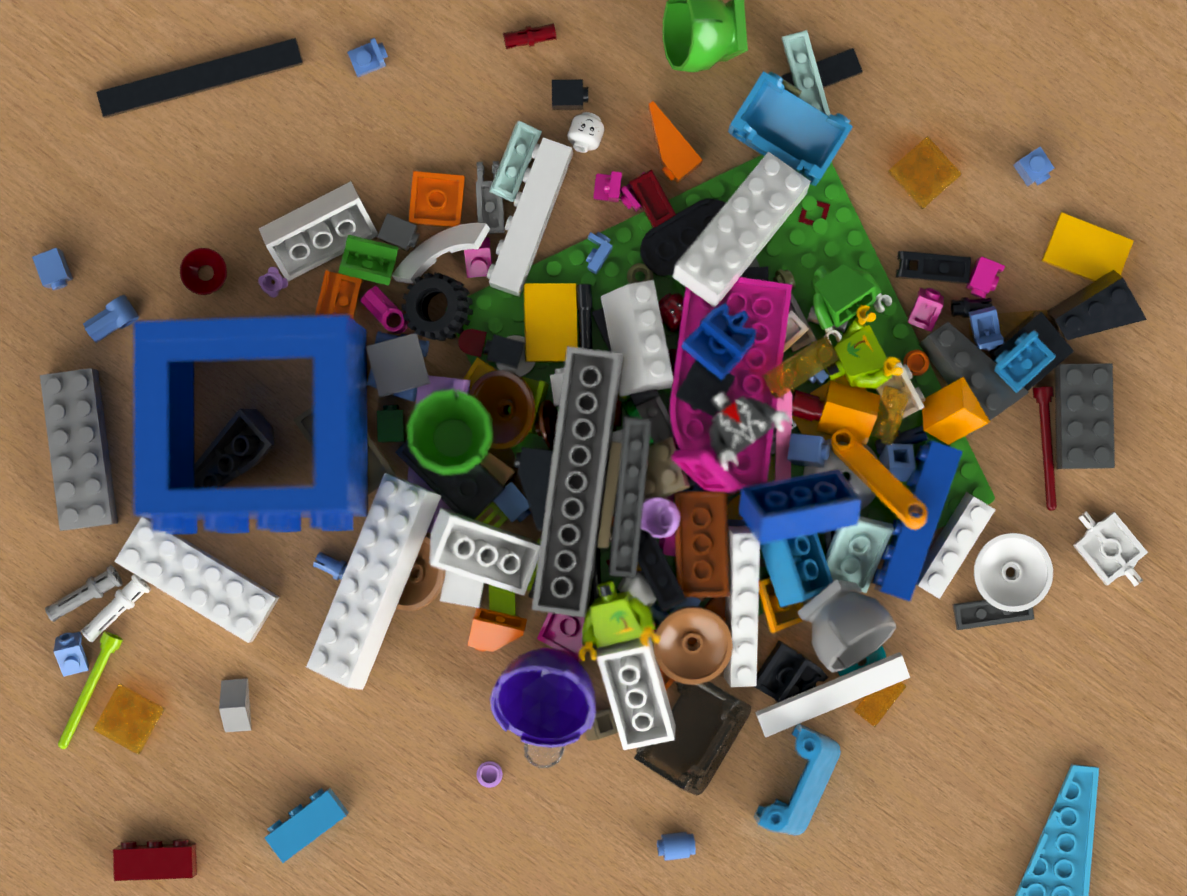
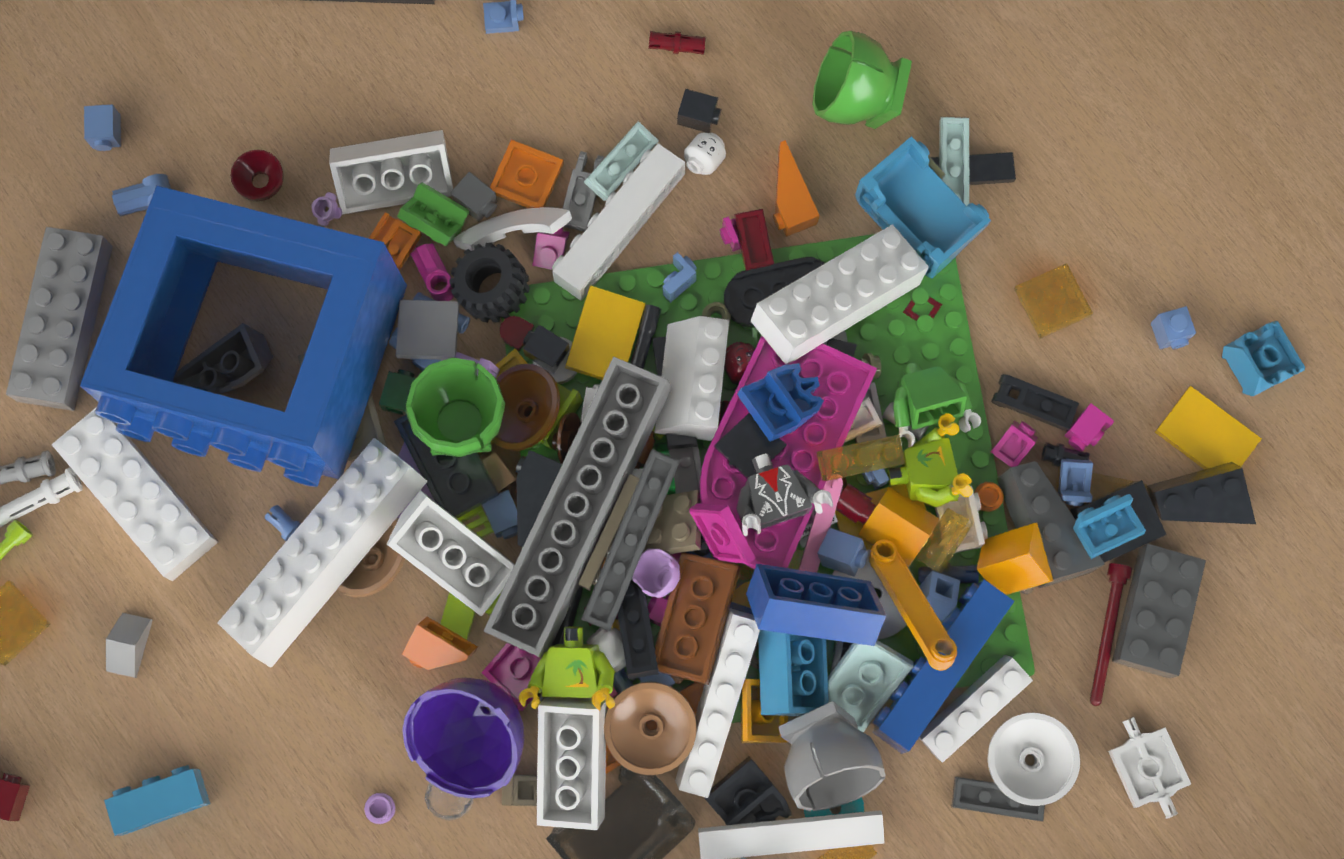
camera: 15 degrees right, 10 degrees down
white head [440,570,485,608] -> none
dark pink bracket [593,171,622,203] -> none
none -> dark azure slope [1222,321,1305,396]

